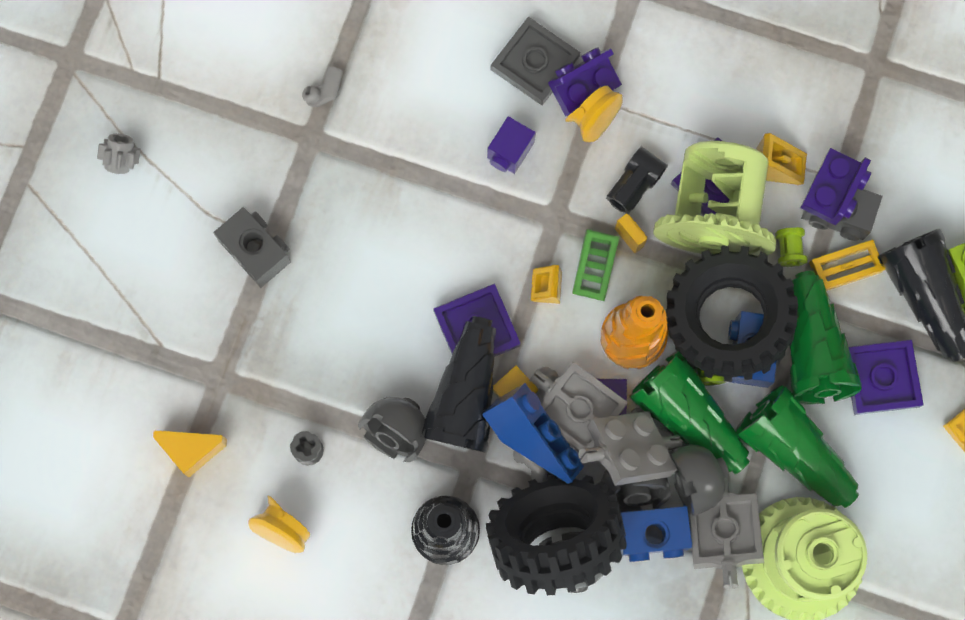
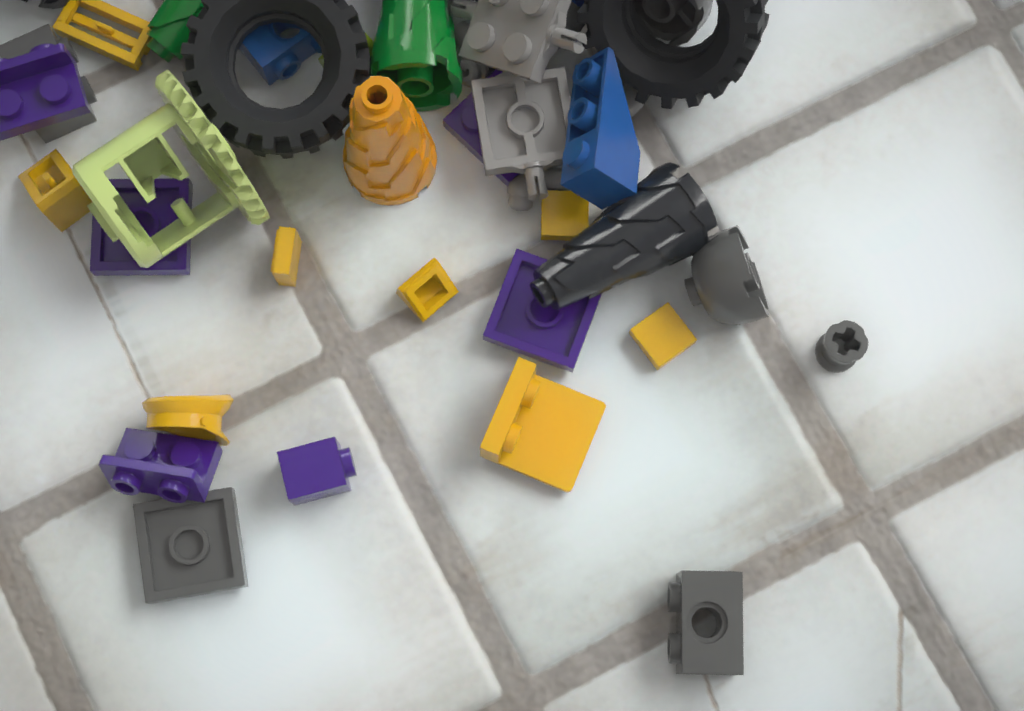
camera: 135 degrees left, 0 degrees up
yellow slope [153,430,227,477] -> none
yellow piece [248,496,310,553] -> none
black cone [411,496,480,565] -> none
bright green slope [572,229,619,301] -> none
black piece [606,146,668,214] -> none
lime bush [775,227,808,267] -> none
none -> yellow bracket [480,357,606,493]
none -> yellow tile [629,302,697,371]

